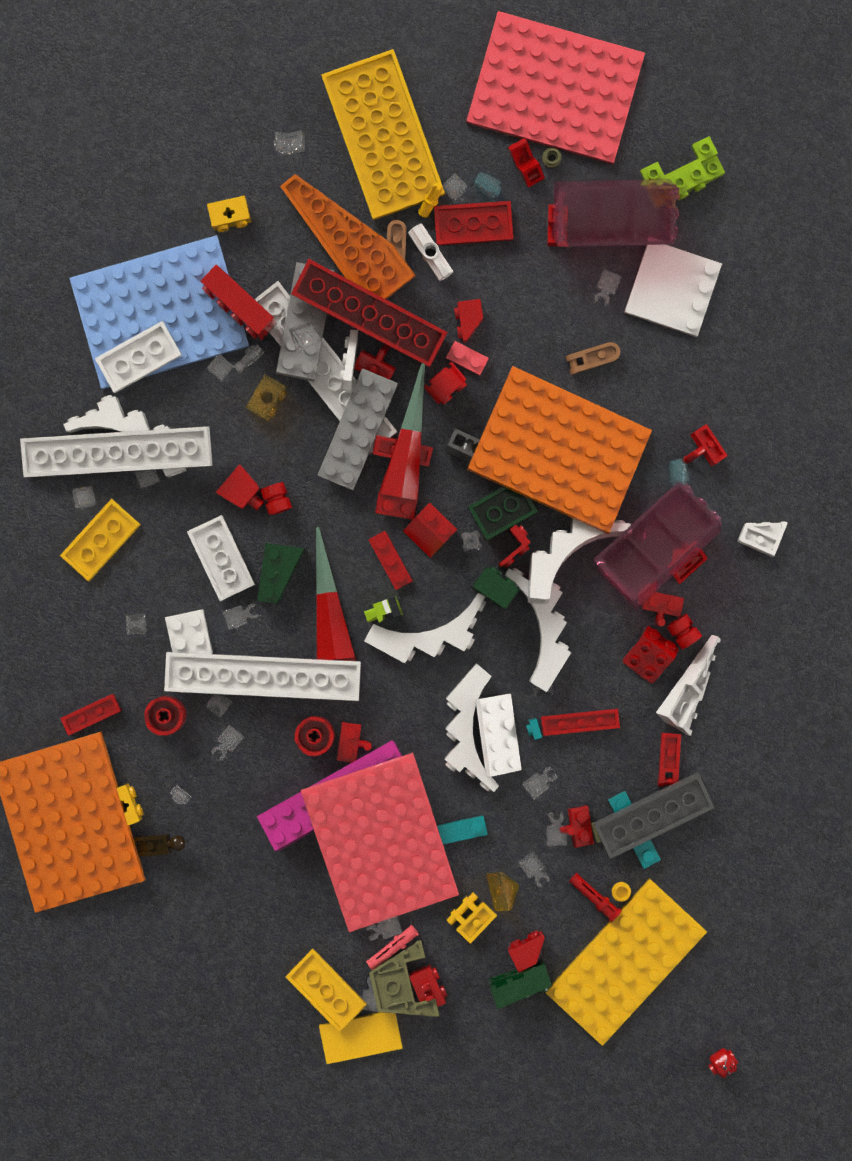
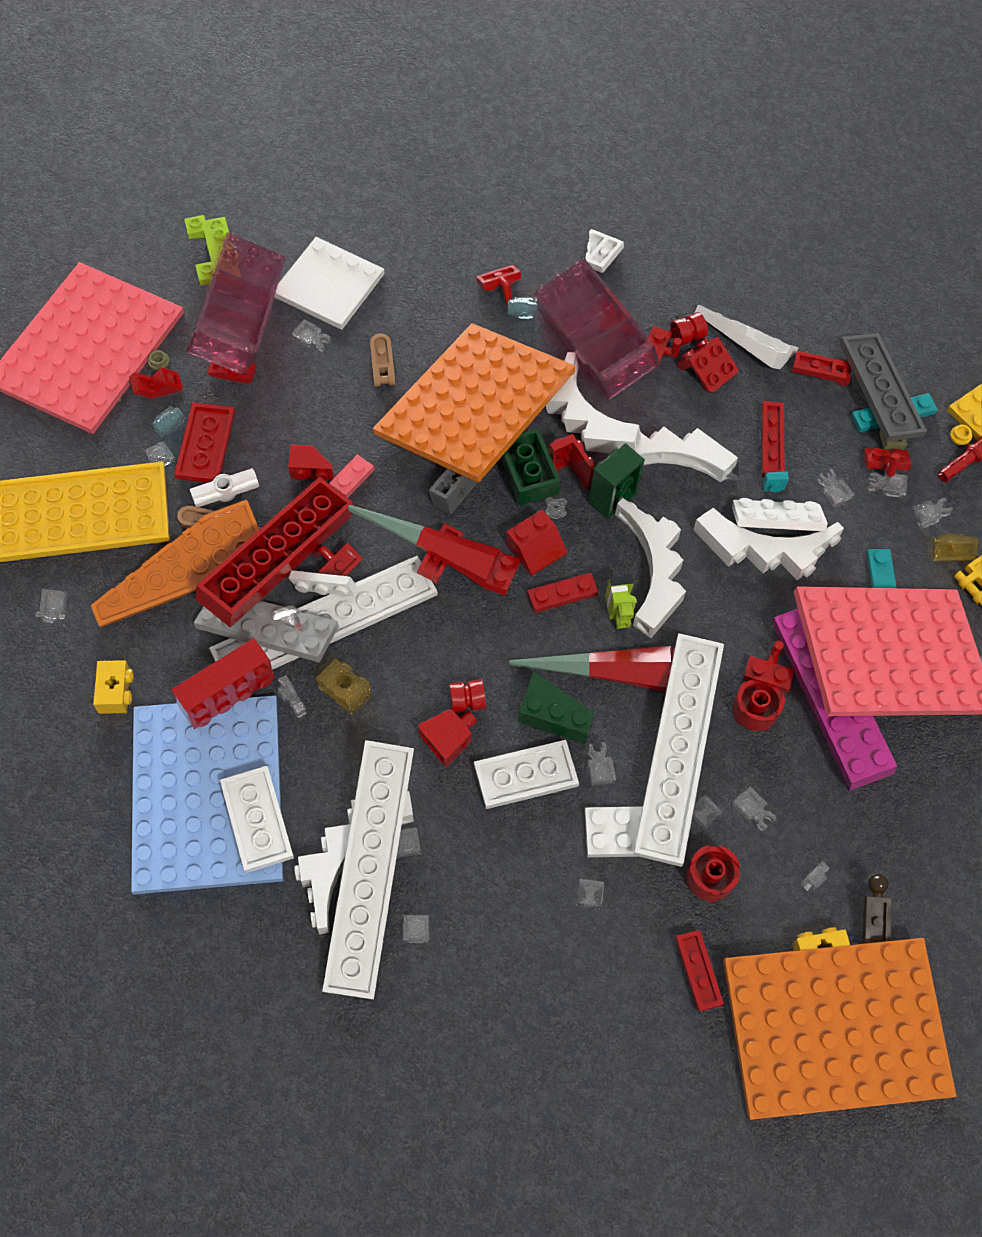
camera: 80 degrees left, 25 degrees down
yellow tile [60,499,141,582] -> none
clear plate [207,354,234,381] -> none
light grey plate [317,368,398,490] -> none
yellow axle [418,182,443,218] -> none
red brick [424,361,467,405] -> none

